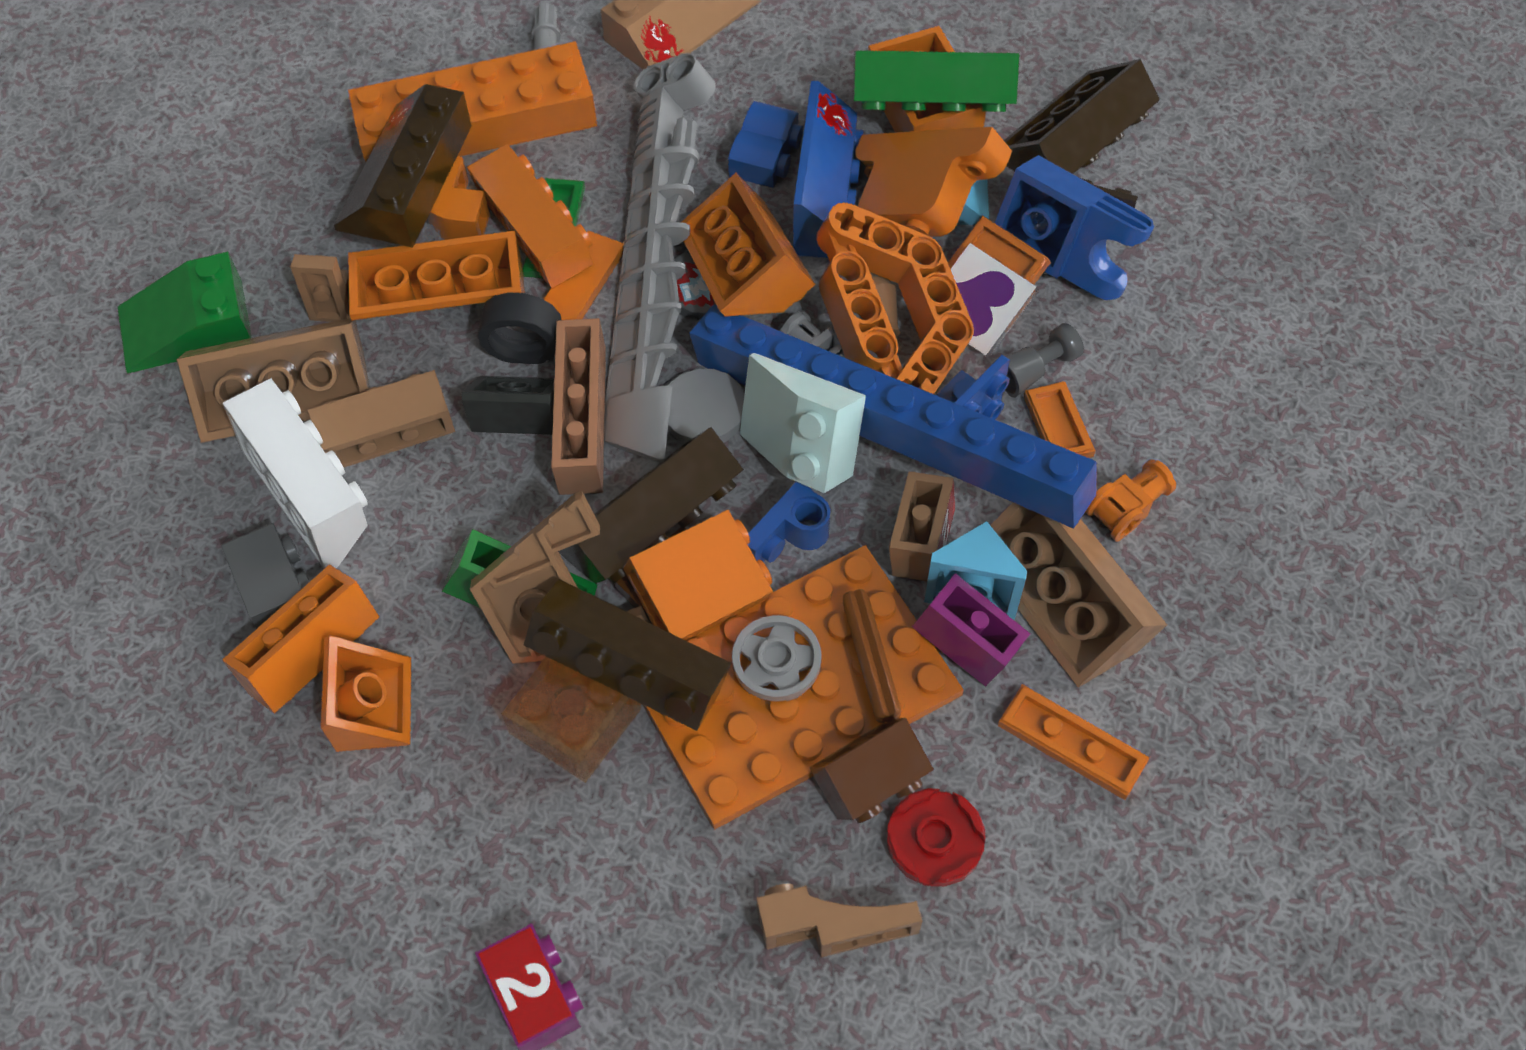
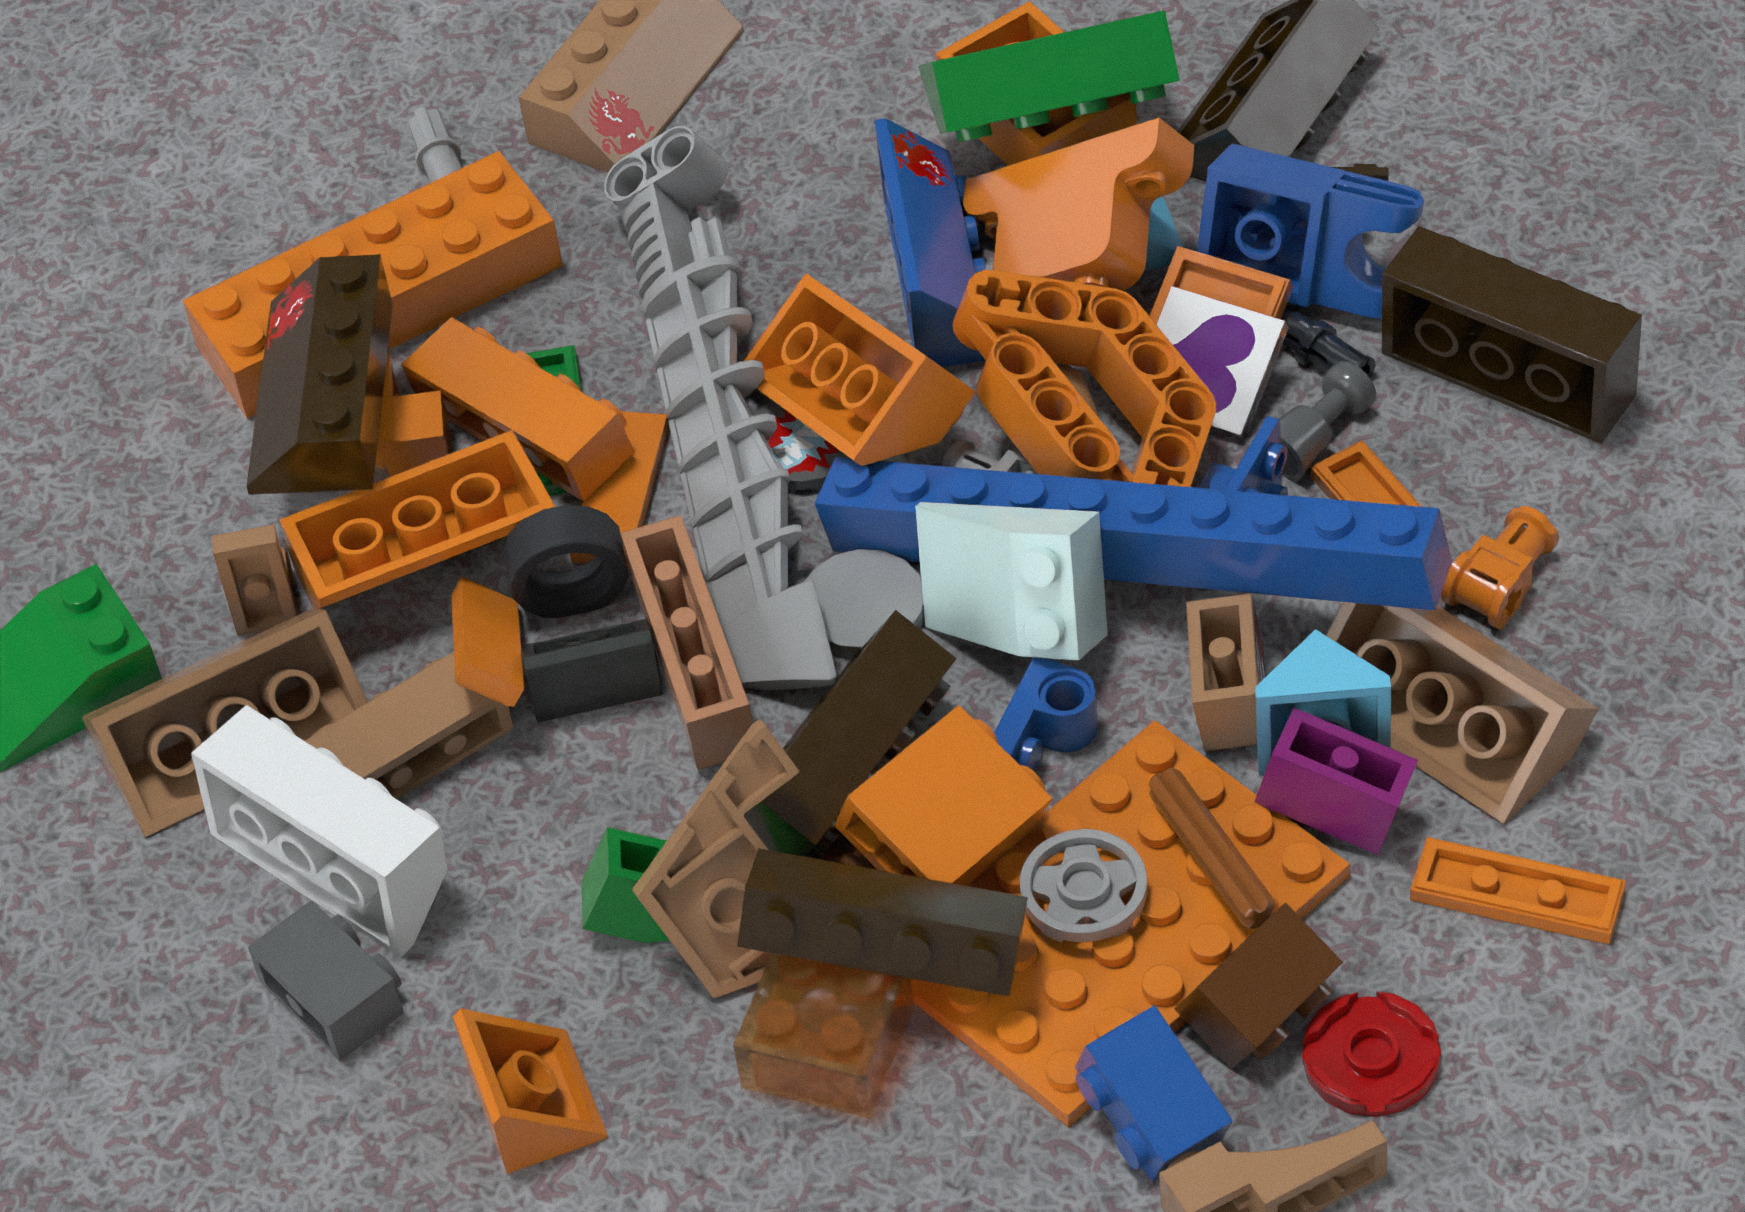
camera: 10 degrees left, 10 degrees down
orange brick [222,564,379,714] -> none
blue brick [728,101,803,188] -> none
none -> orange tile [451,576,524,707]
none -> blue brick [1075,1005,1233,1182]
none -> black pin [1277,304,1376,378]
none -> dark brown brick [1382,226,1642,444]

